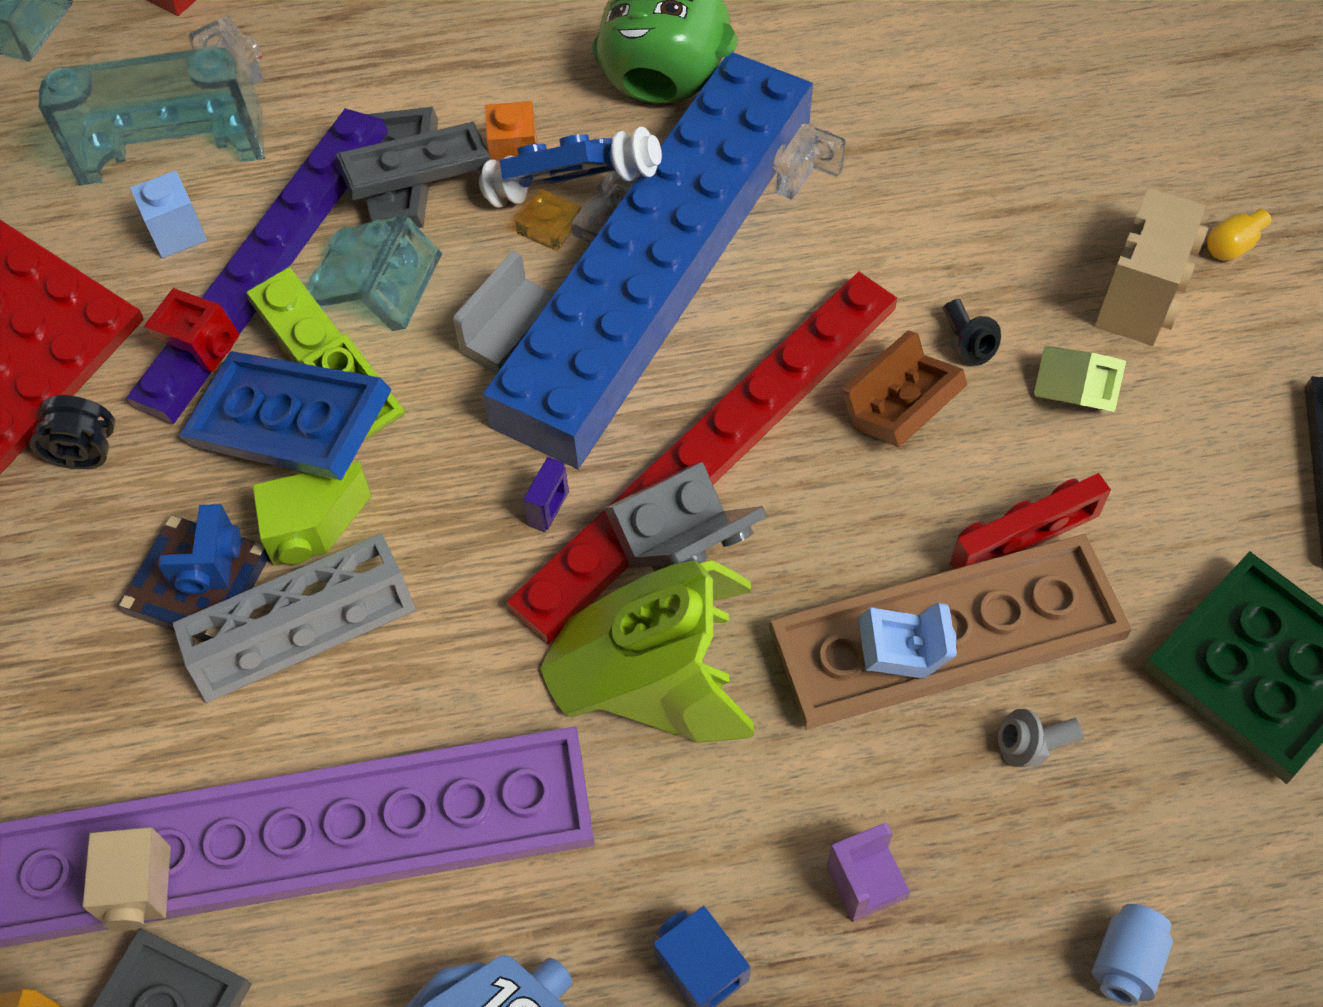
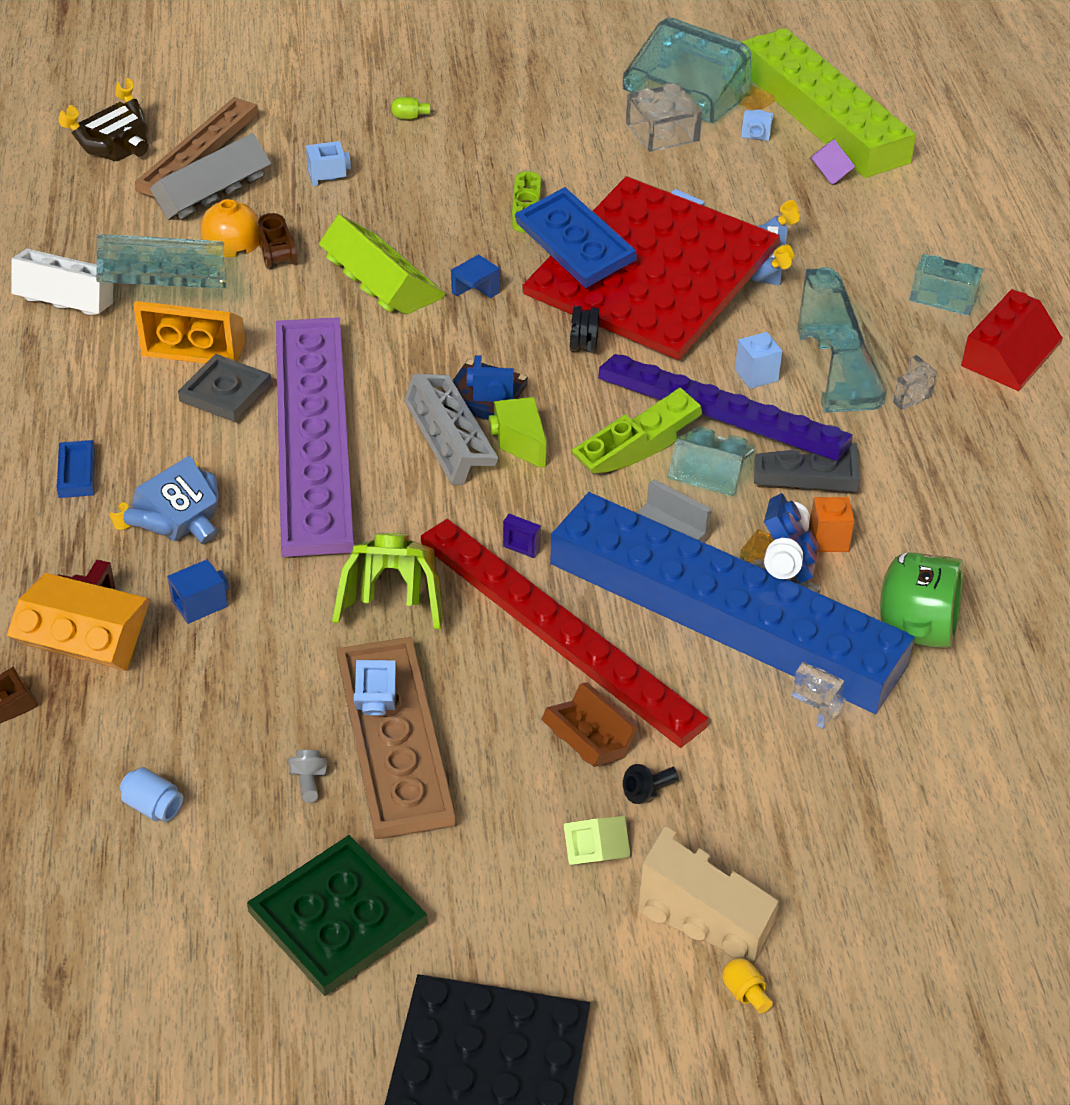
camera: 90 degrees right, 15 degrees down
tan brick [83,827,171,931] -> none
red bracket [143,288,239,372] -> none
blue plate [179,351,392,481] -> none
dark grey tile [337,122,490,200] -> none
dark grey bracket [604,462,767,572] -> none
medium lavender panel [827,823,910,922] -> none
red plate [950,473,1111,570] -> none

